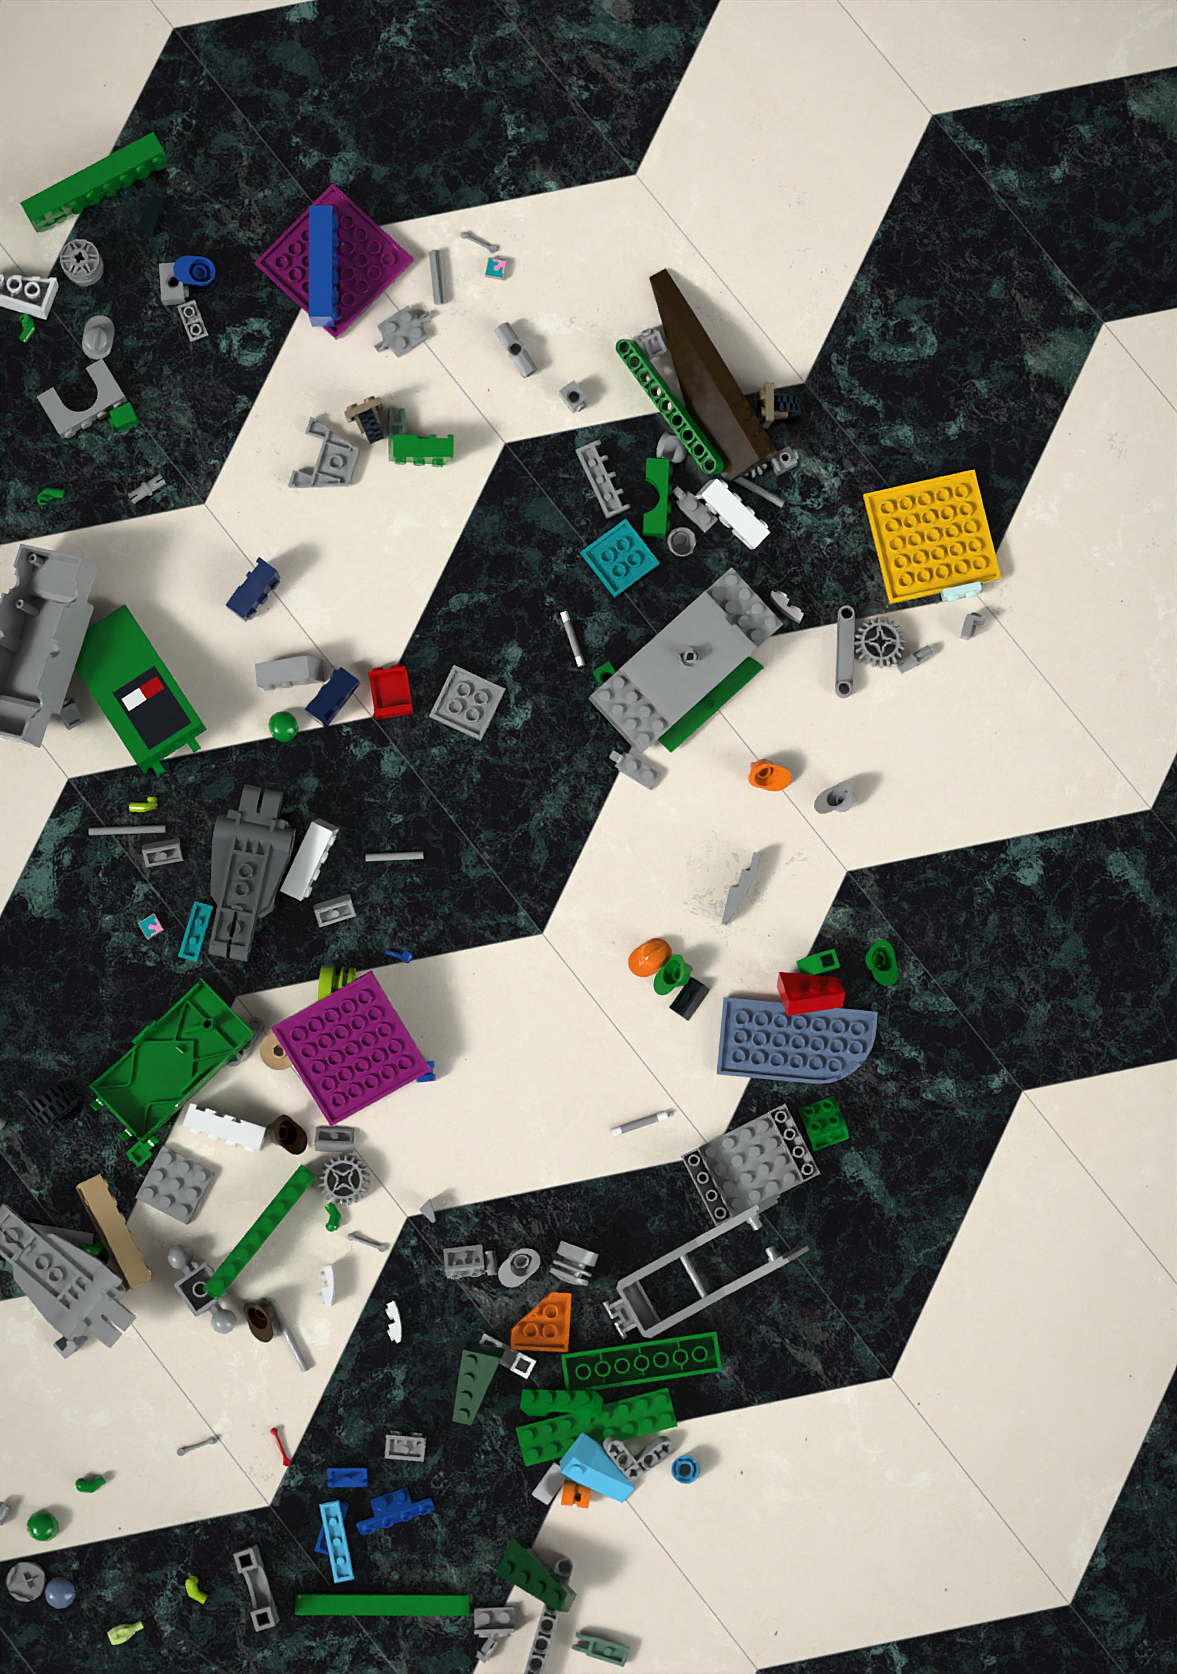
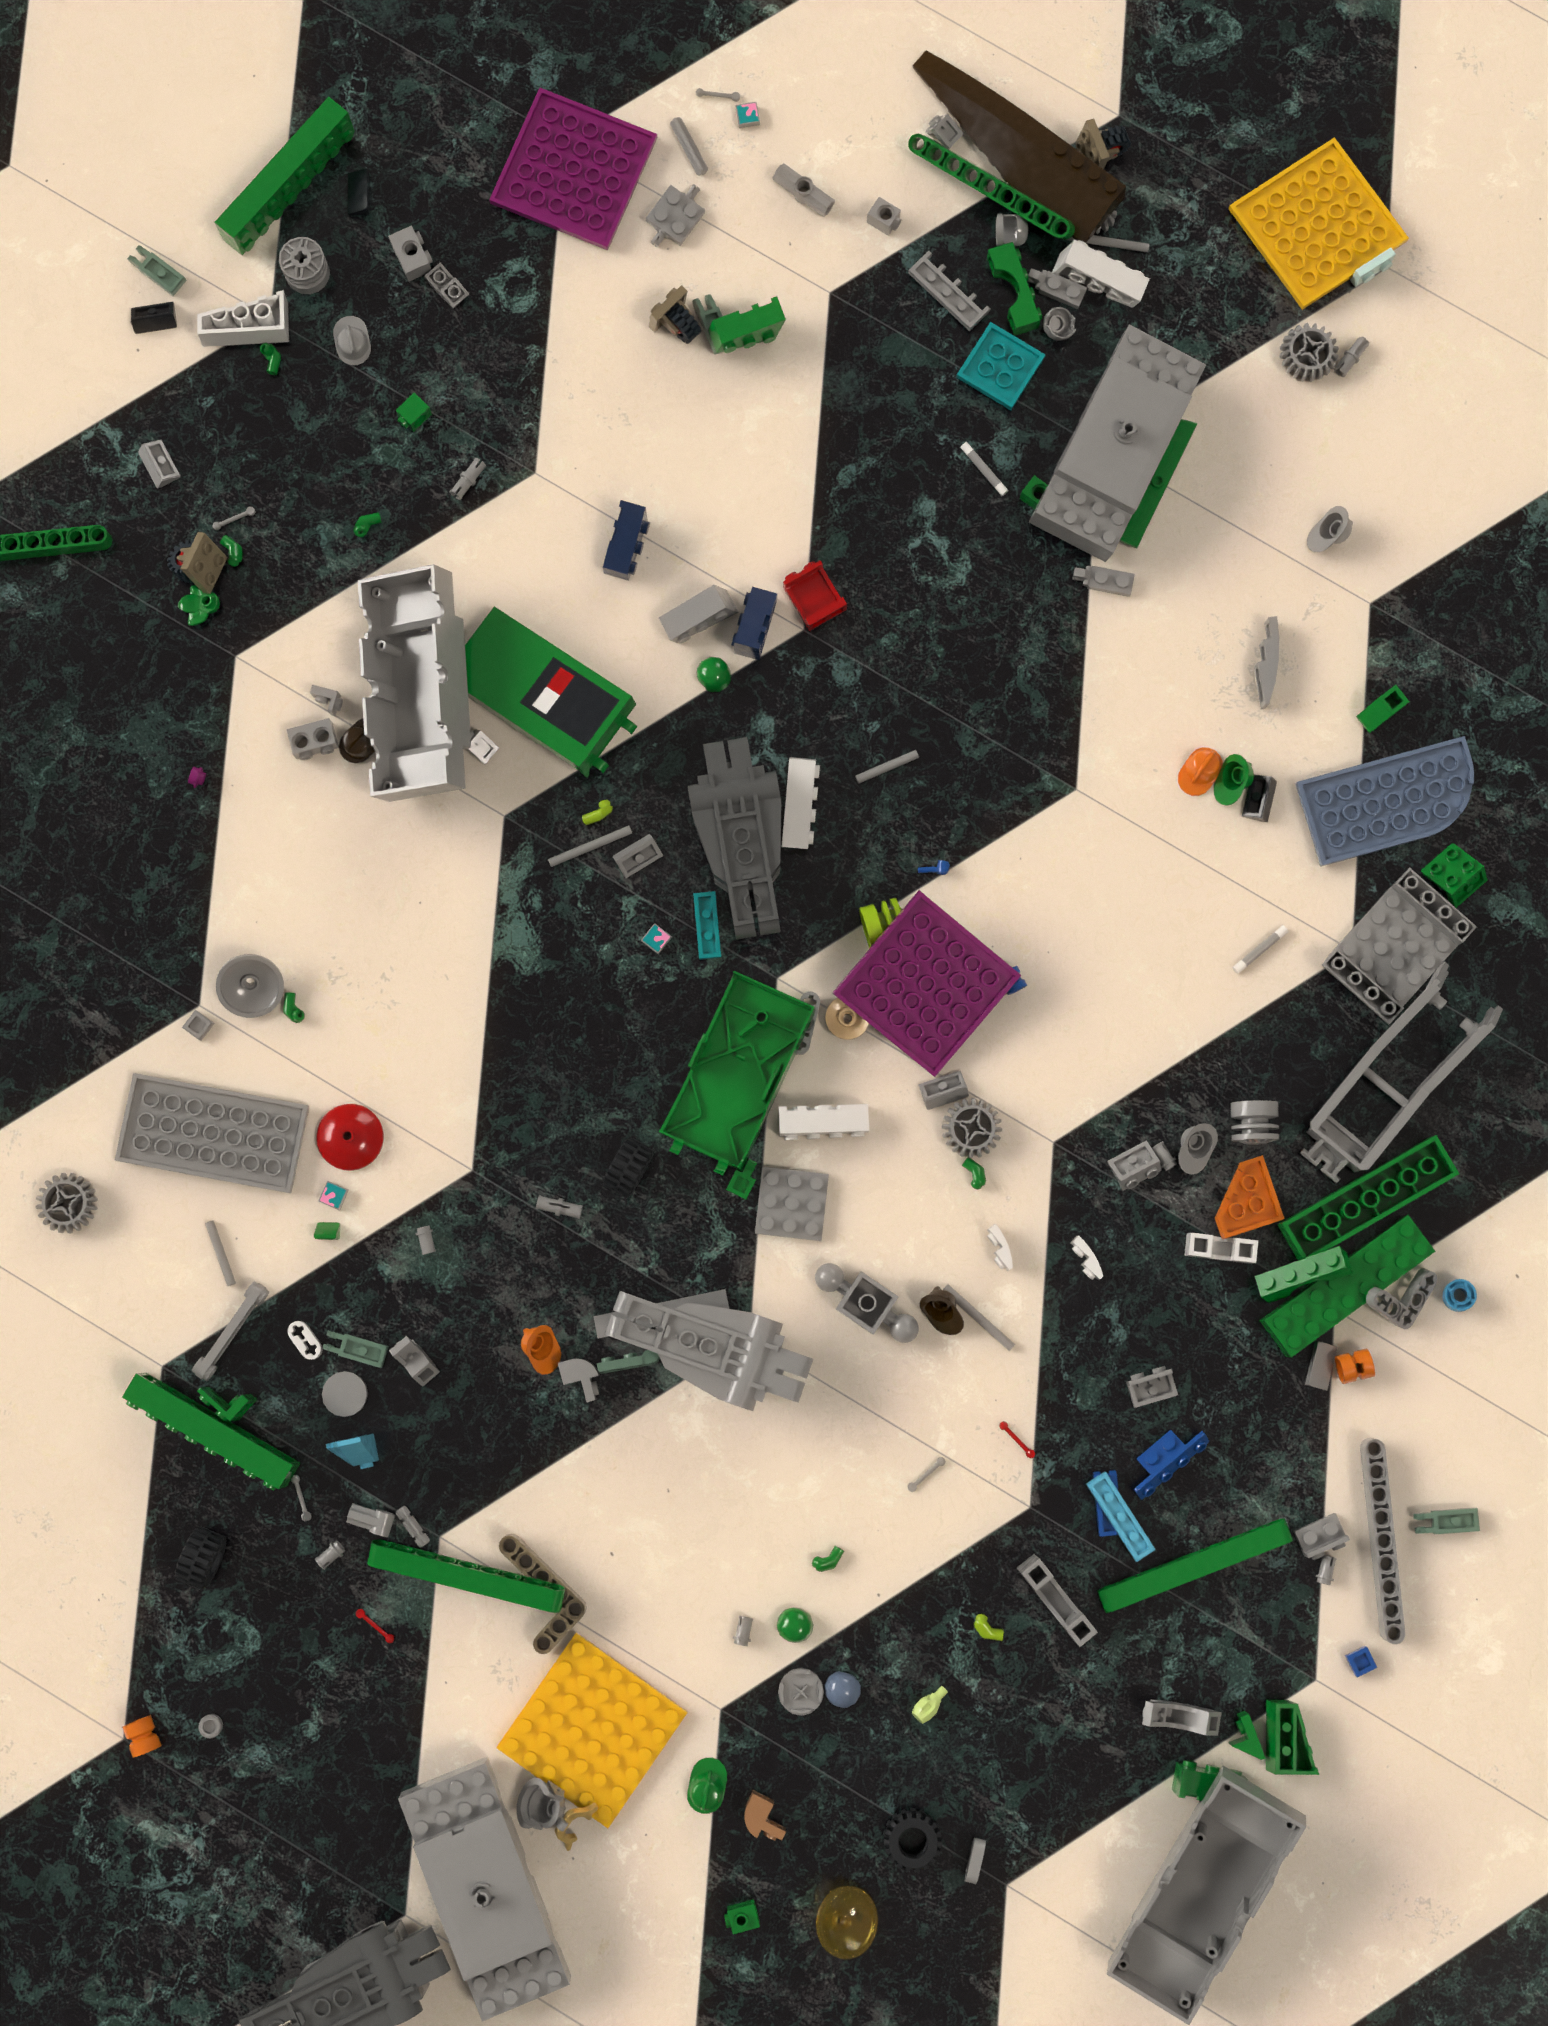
camera: 25 degrees left, 0 degrees up
light grey arch [37,359,127,439] -> none
light grey bracket [53,1336,88,1359] -> none
tan brick [75,1174,152,1292] -> none
green arm [79,1239,105,1256] -> none
blue cap [173,256,216,286] -> none
green brick [202,1164,316,1301] -> none
dark brown piece [267,1115,308,1155] -> none
light grey wing [288,417,360,488] -> none
blue brick [309,206,339,327] -> none
light grey slope [313,894,356,927] -> none
blue hinge [327,1467,368,1487] -> none
light grey hinge [347,1233,386,1252] -> none
light grey slope [420,1199,436,1223] -> none
light grey plate [429,665,506,741] -> none
dark green wedge [452,1341,506,1425] -> none
dark green wedge [496,1538,577,1612] -> none
medium azure wedge [559,1432,634,1503] -> none
orange piece [748,759,792,792] -> none
light grey brick [769,446,799,475] -> none
white slope [770,591,804,624] -> none
red wedge [777,972,845,1016] -> none
light grey piece [835,605,855,699] -> none
green piece [865,940,898,986] -> none
light grey bracket [960,612,986,640] -> none

